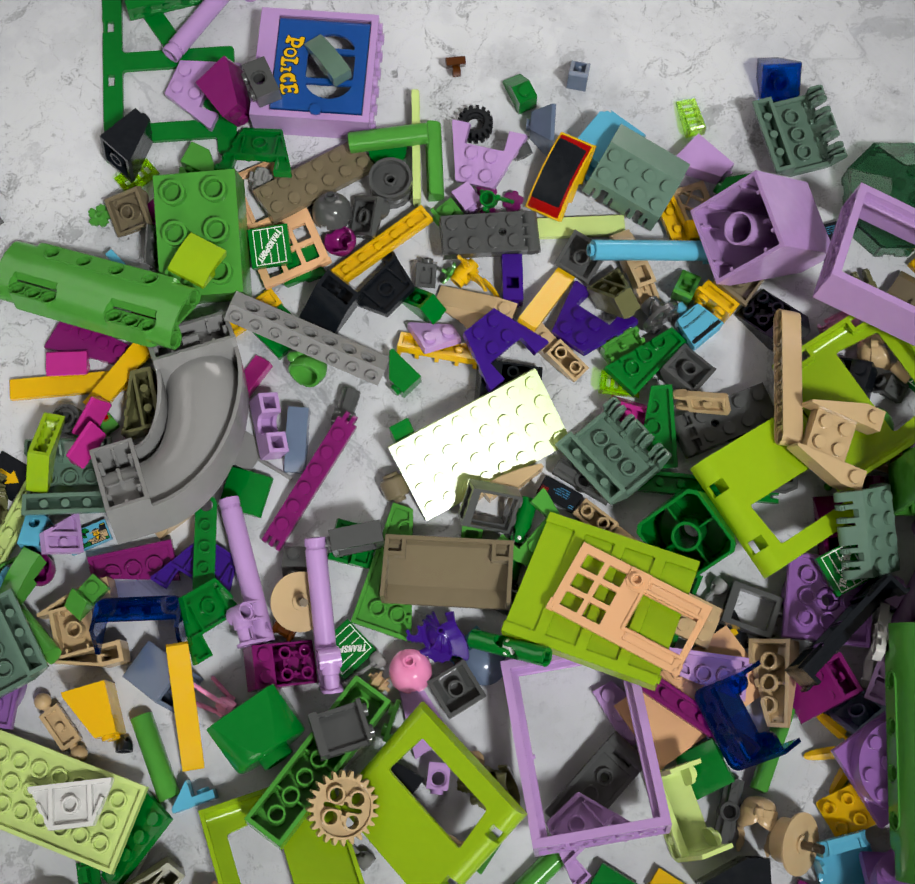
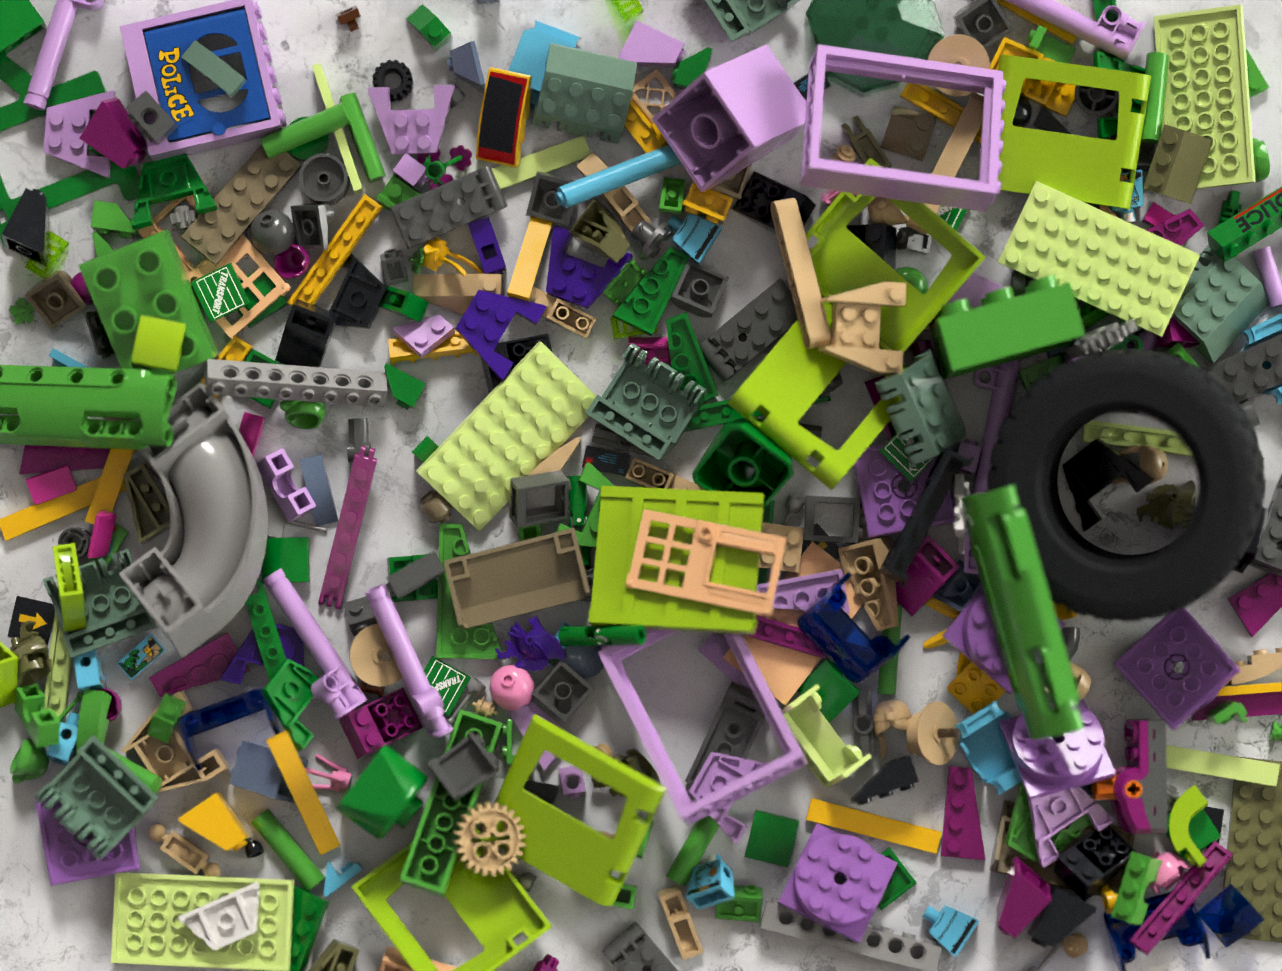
camera: 20 degrees left, 10 degrees up
lavender wing [39,514,84,555] -> none
dark pink slope [66,421,106,469] -> none
tan hinge [673,389,731,415] -> none

